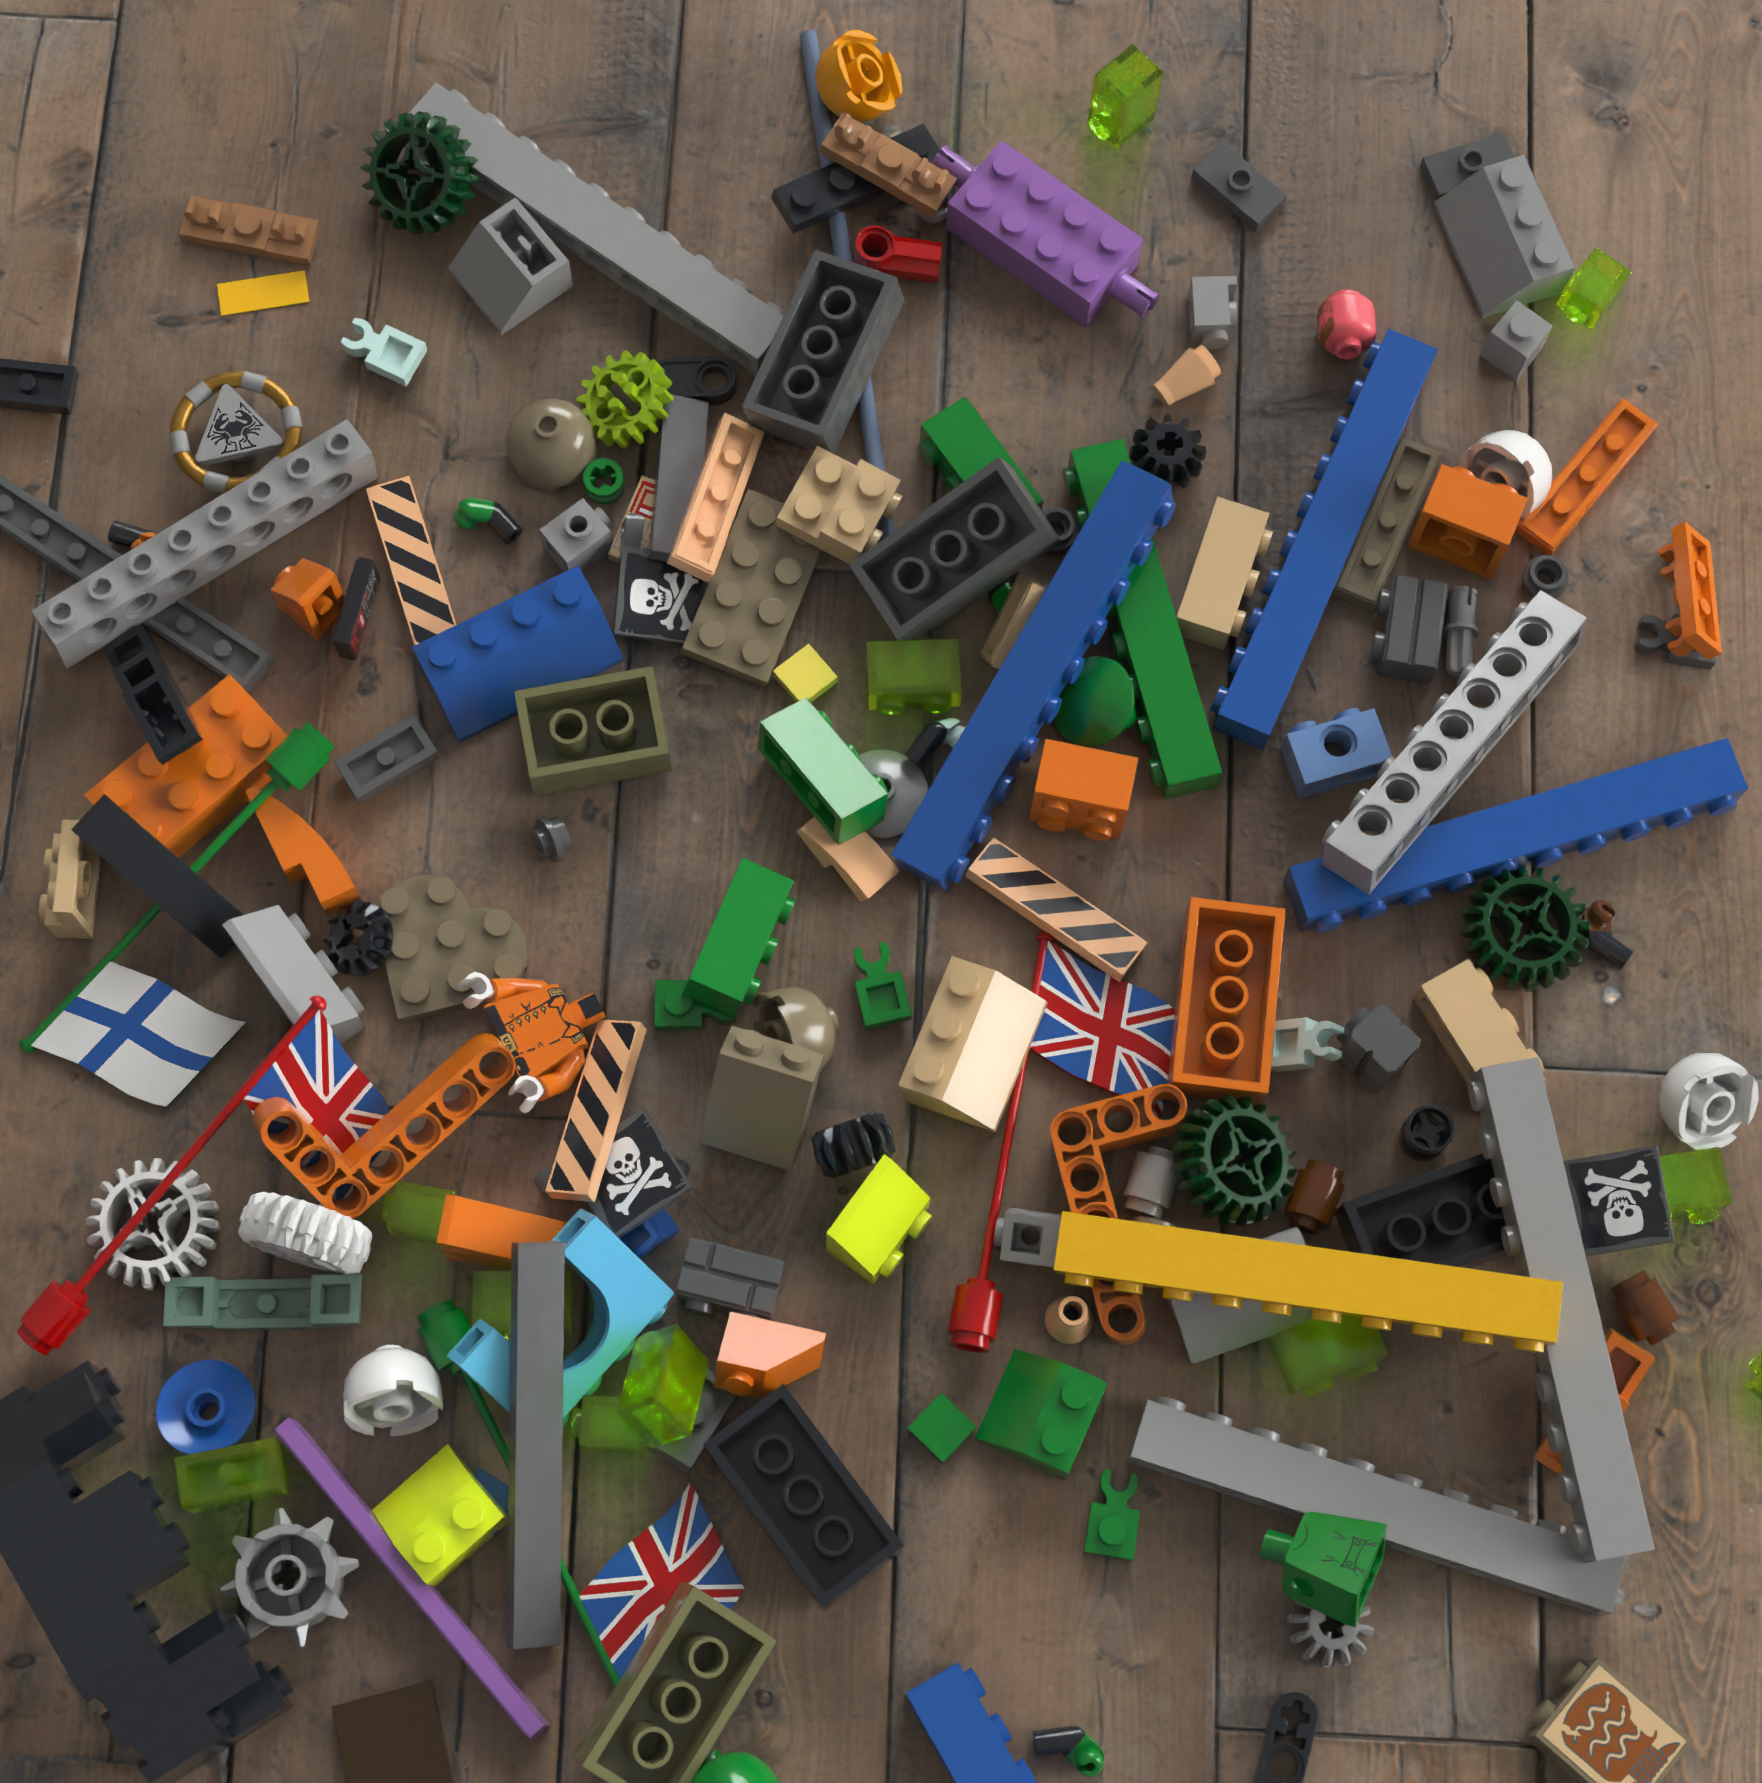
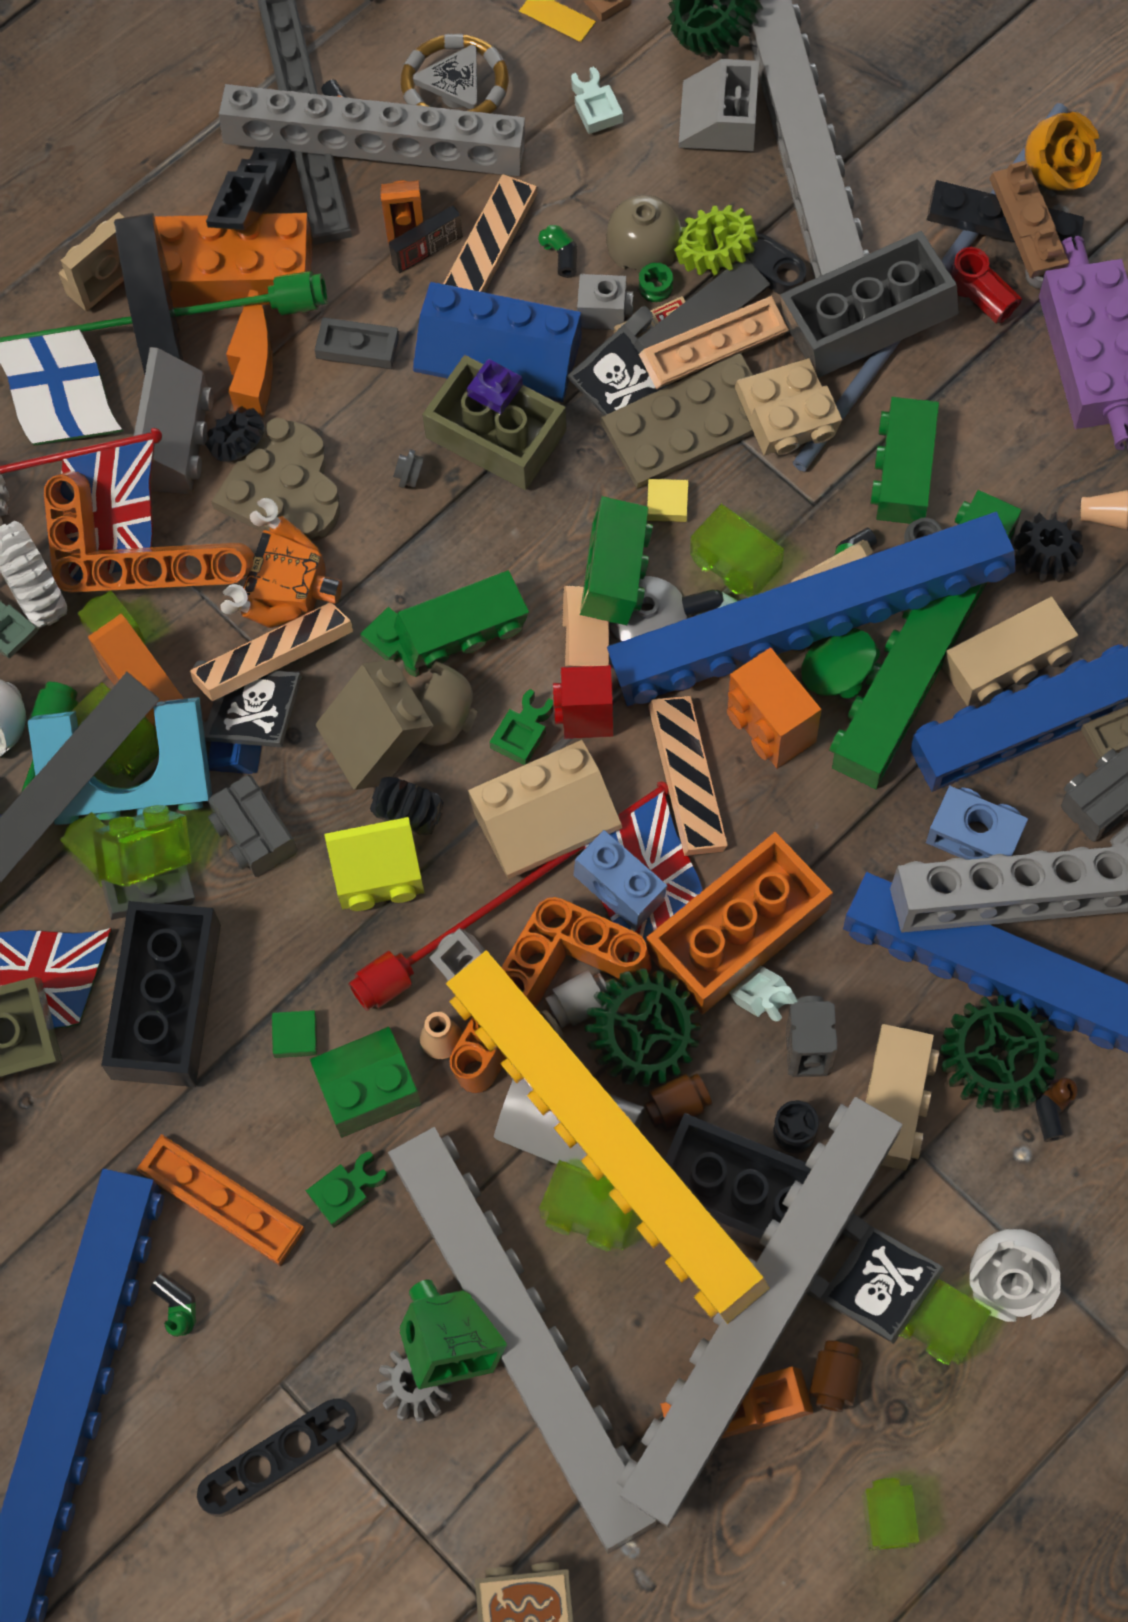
camera: 50 degrees right, 5 degrees down
slope [714,1312,826,1398] -> none
dark grey brick [849,457,1061,646] -> none
none -> orange tile [136,1134,305,1266]
none -> dark purple tile [467,359,523,414]
none -> red brick [553,665,613,739]
none -> medium blue brick [573,830,667,931]

